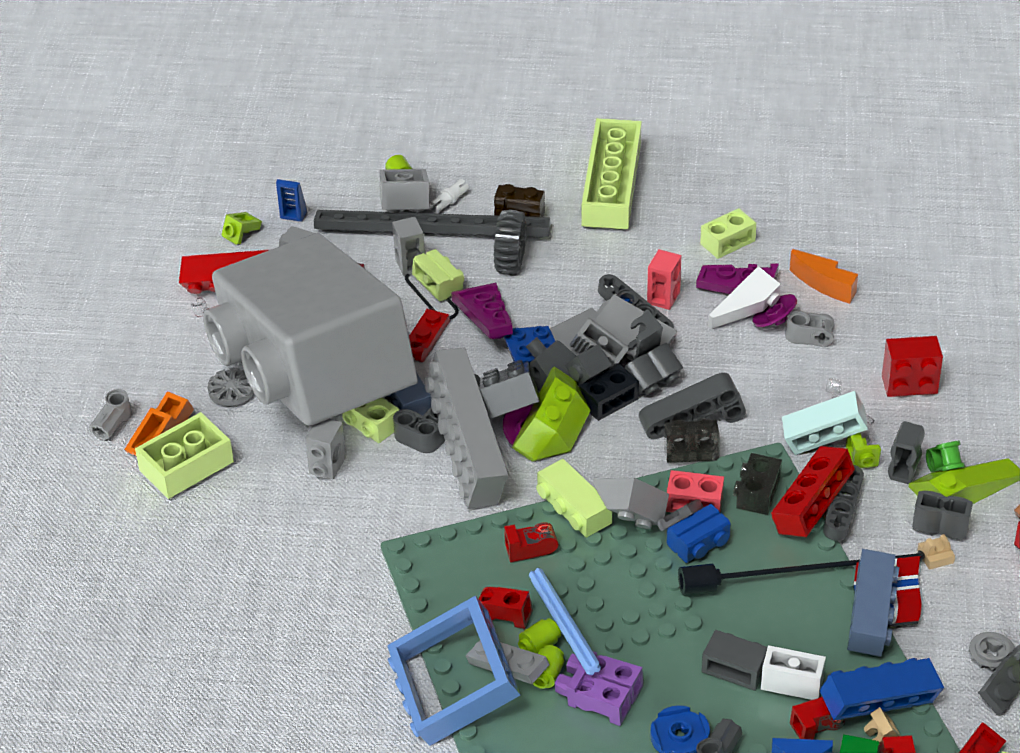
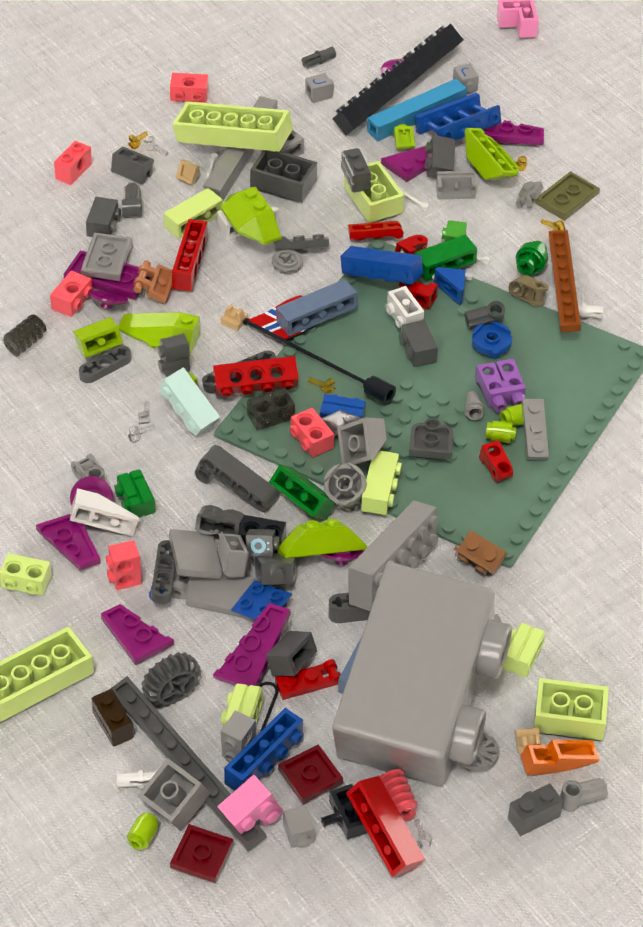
camera: 135 degrees left, 5 degrees up
lime bracket [221,212,262,245] -> none
blue slope [276,179,307,222] -> none
medium blue window [387,596,520,746] -> none
brick [479,360,539,419] -> none
red leg [504,522,559,563] -> none
light blue axle [529,568,601,675] -> none
dark grey hinge [628,309,663,360] -> none
clear smoke brick [664,419,720,463] -> none
orange slope [790,249,858,304] -> none
red brick [882,336,943,397] -> none
dark grey brick [912,491,973,539] -> none
bright green piece [926,440,965,472] -> none
none -> lime brick [73,317,123,358]
none -> dark grey beam [79,345,131,383]
none -> magenta wing [101,604,174,665]
none -> green brick [114,469,156,518]
none -> dark red plate [170,824,234,883]
none -> bright pink brick [217,775,283,834]
none -> blue brick [224,708,304,791]
none -> dark grey brick [266,631,317,676]
none -> green brick [269,464,336,520]
none -> clear yellow hand [307,377,336,394]
none -> light grey cylinder [324,463,367,507]
none -> dark grey plate [409,418,453,459]
none -> medium nougat bracket [453,530,508,575]
none -> light grey cone [464,391,485,420]
none -> yellowish green brick [503,623,545,677]
none -> dark grey brick [508,783,563,836]
none -> tan tile [514,727,541,754]

